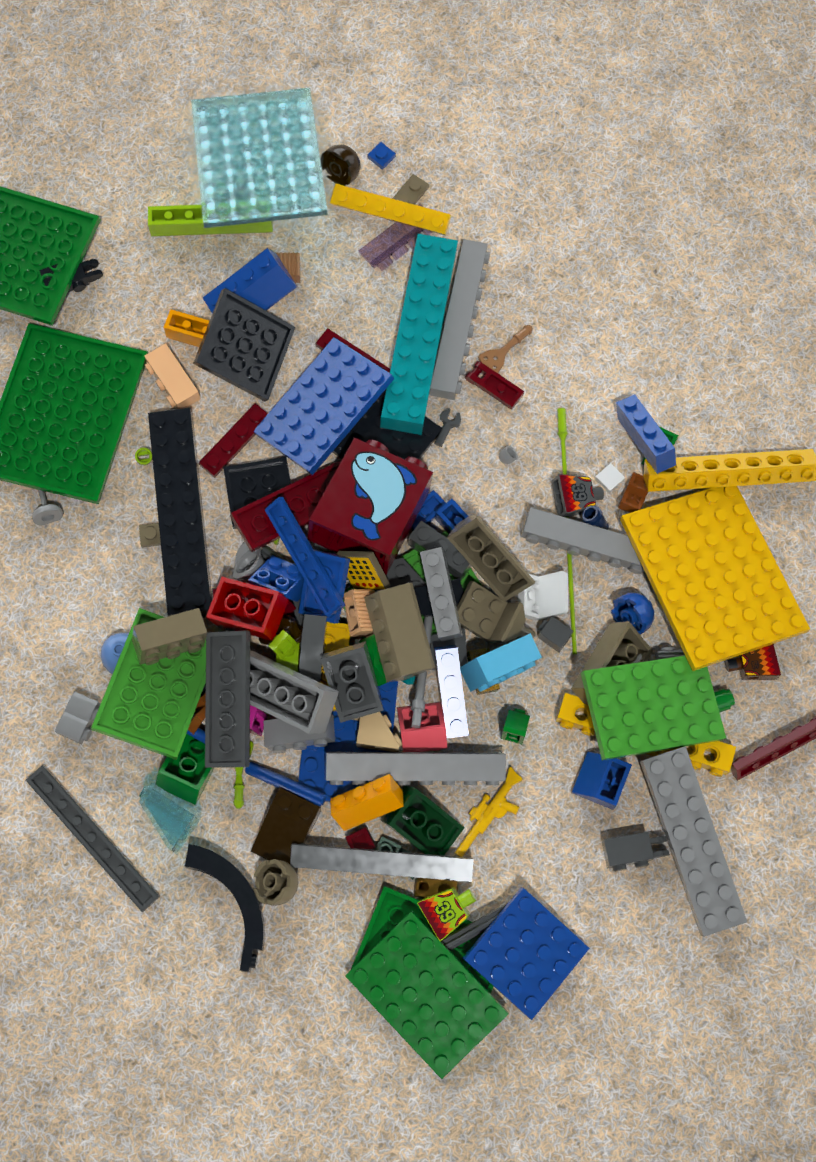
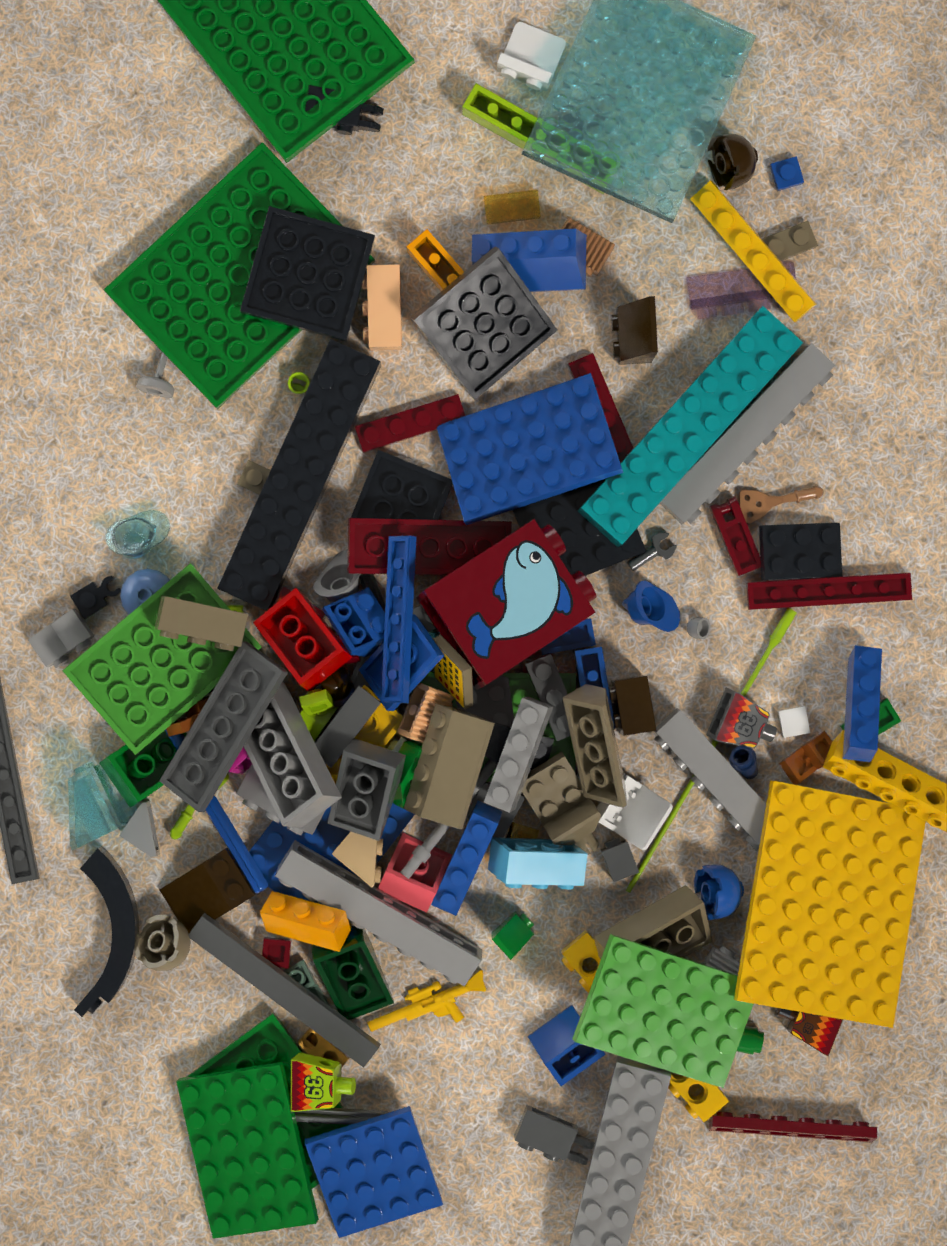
camera: 30 degrees right, 15 degrees up
none -> black plate [70,576,121,619]
none -> clear light blue piece [106,510,170,559]
none -> light grey slope [119,801,160,857]
none -> black plate [240,206,375,342]
none -> clear yellow plate [483,189,541,225]
none -> white bracket [497,22,566,92]
none -> dark brown brick [609,675,656,736]
none -> dark brown slope [611,296,658,365]
none -> blue piece [622,580,680,632]
none -> dark red plate [746,573,913,610]
none -> black plate [759,523,843,580]

